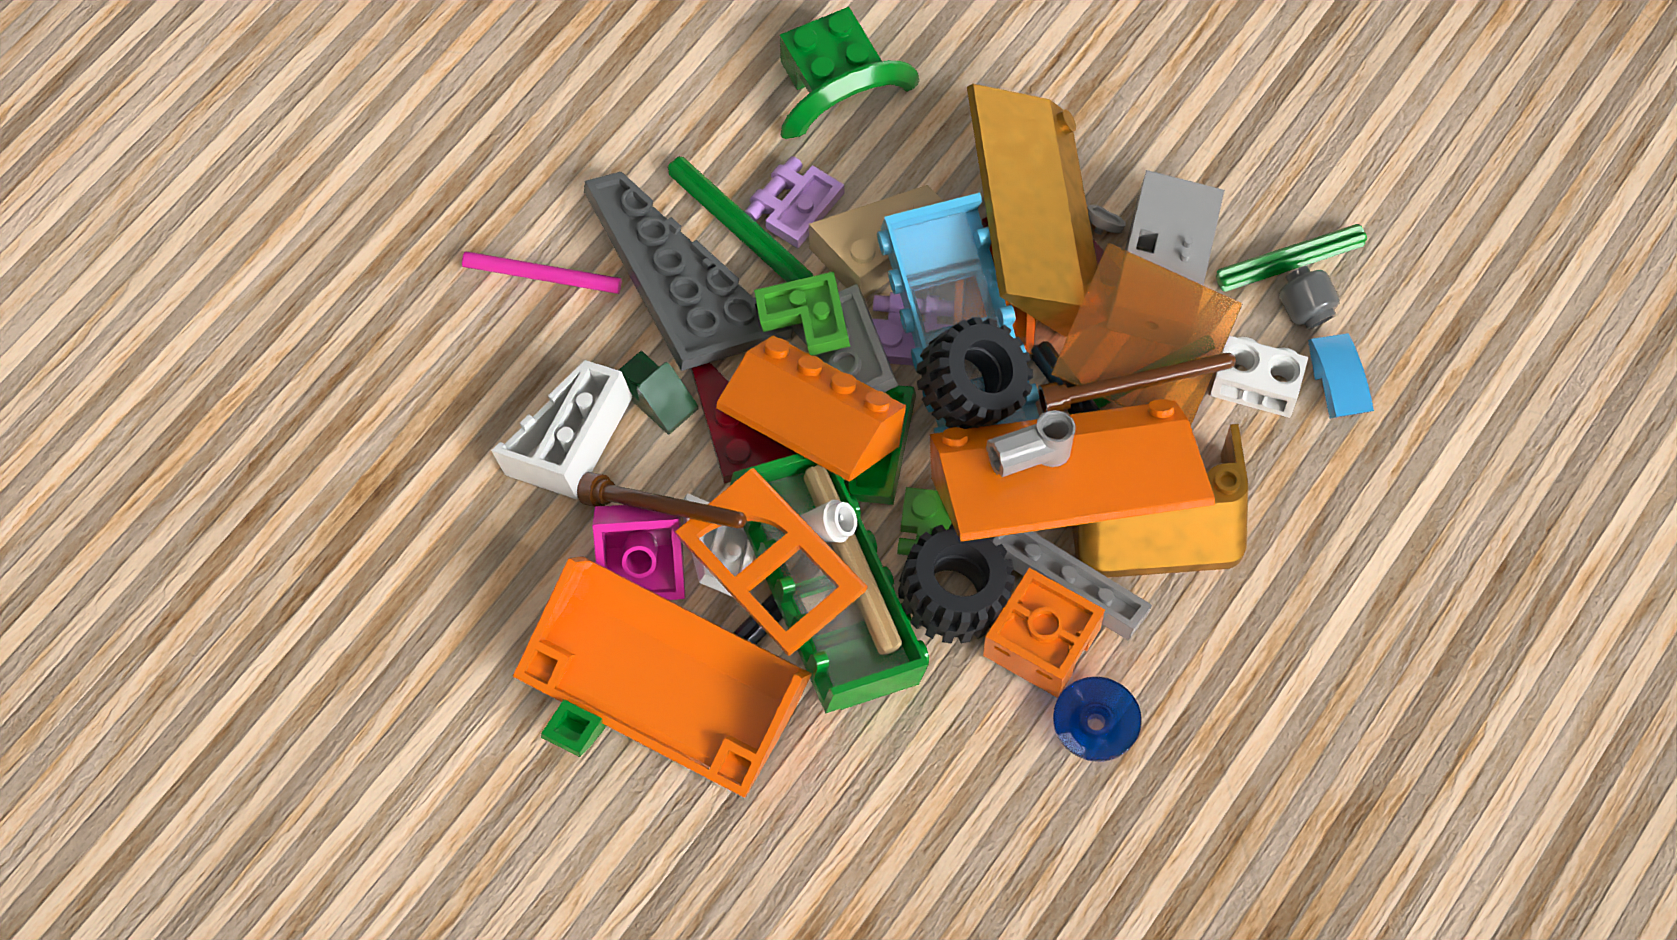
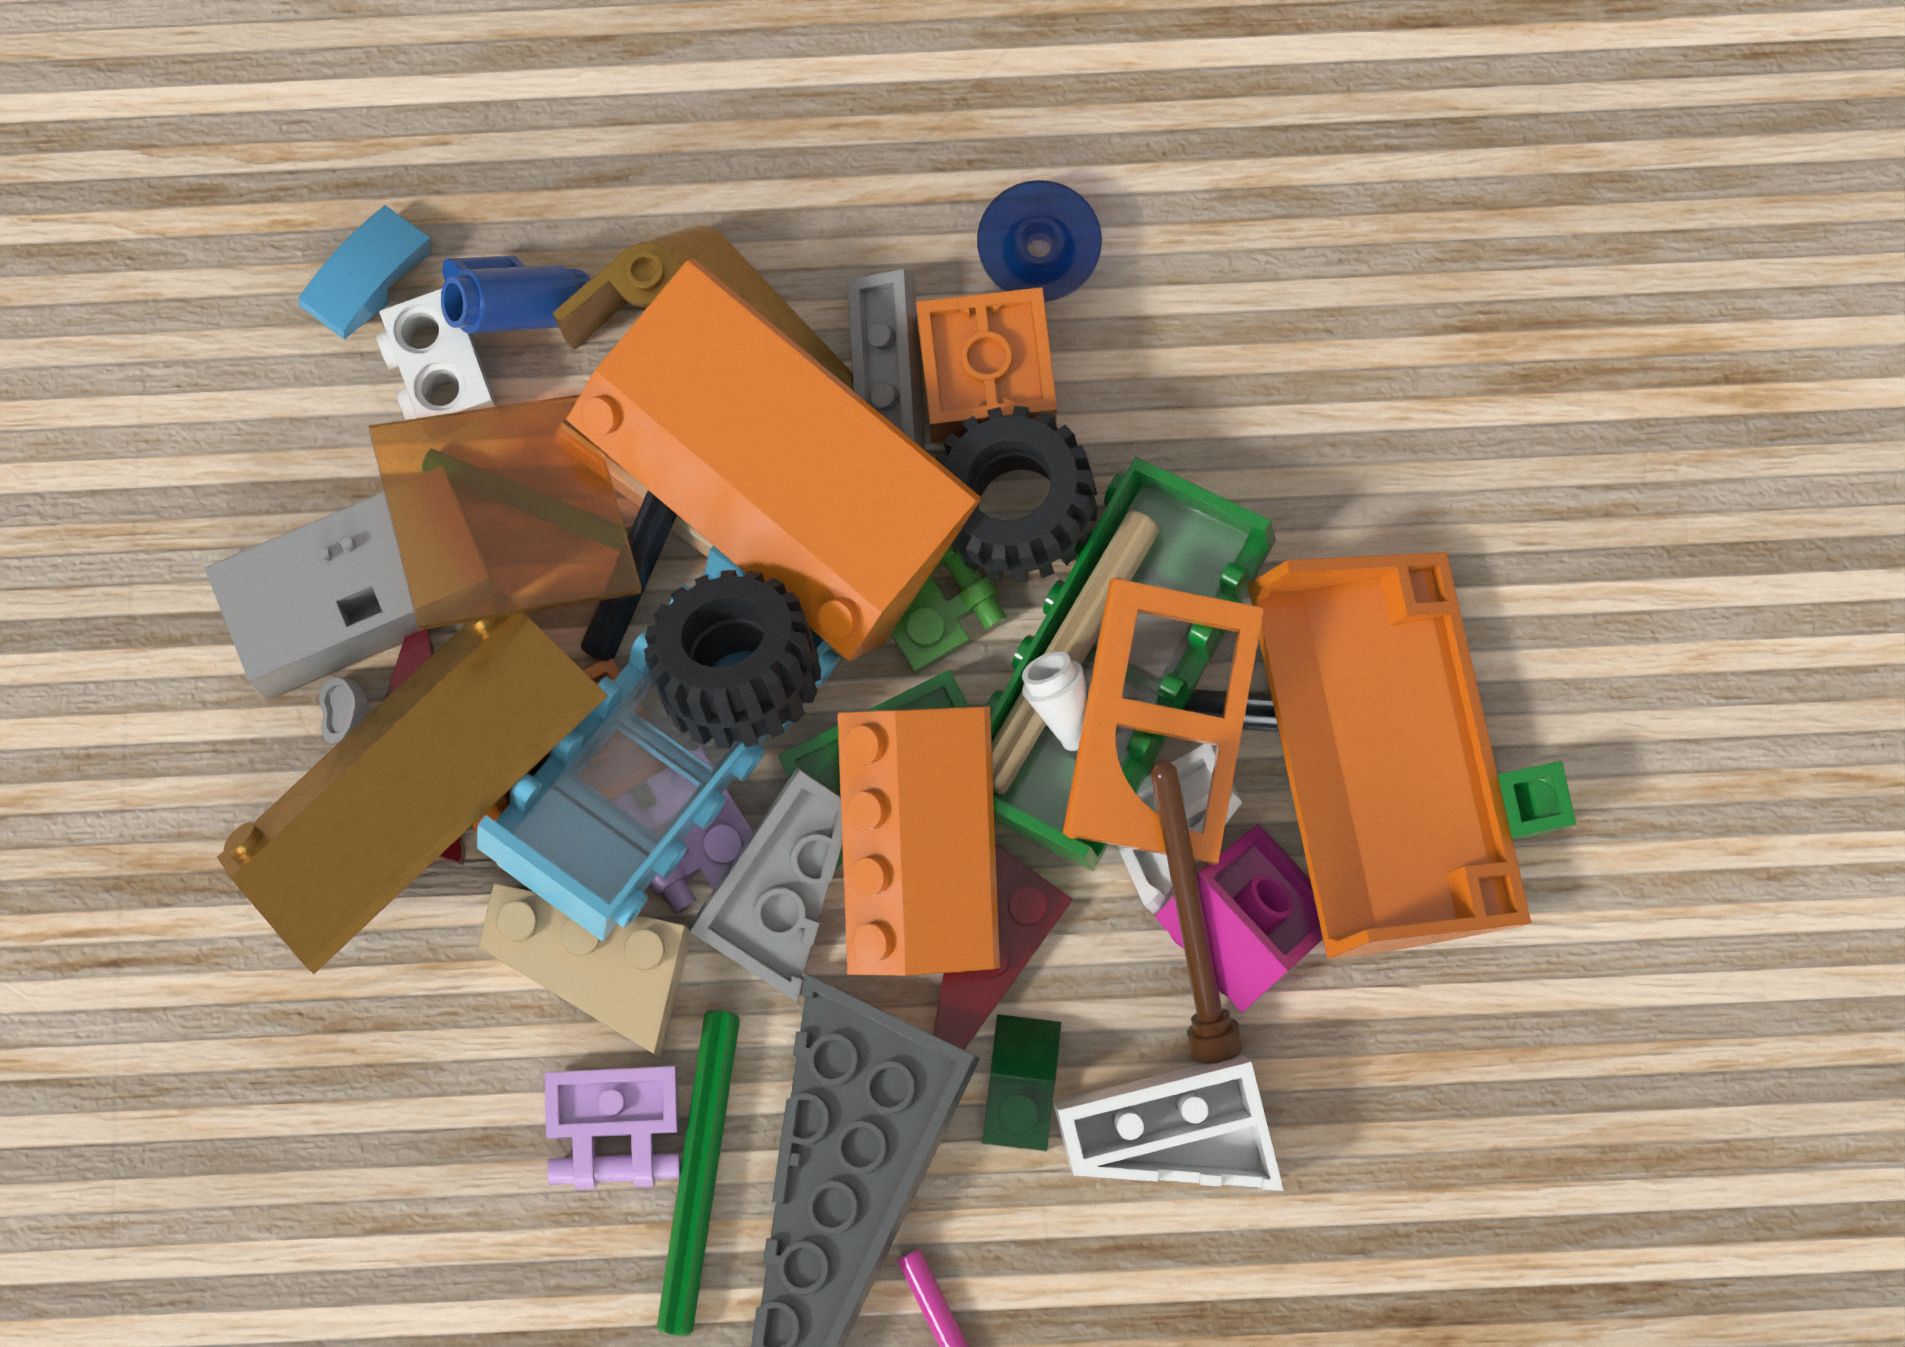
camera: 125 degrees left, 15 degrees up
bright green plate [754,272,851,355] -> none
green piece [779,7,919,139] -> none
light grey piece [986,410,1076,477] -> none
reddish brown piece [1038,353,1236,414] -> none
axle [1216,224,1367,292] -> none
dark grey head [1279,266,1340,329] -> none
none -> blue piece [441,255,591,333]

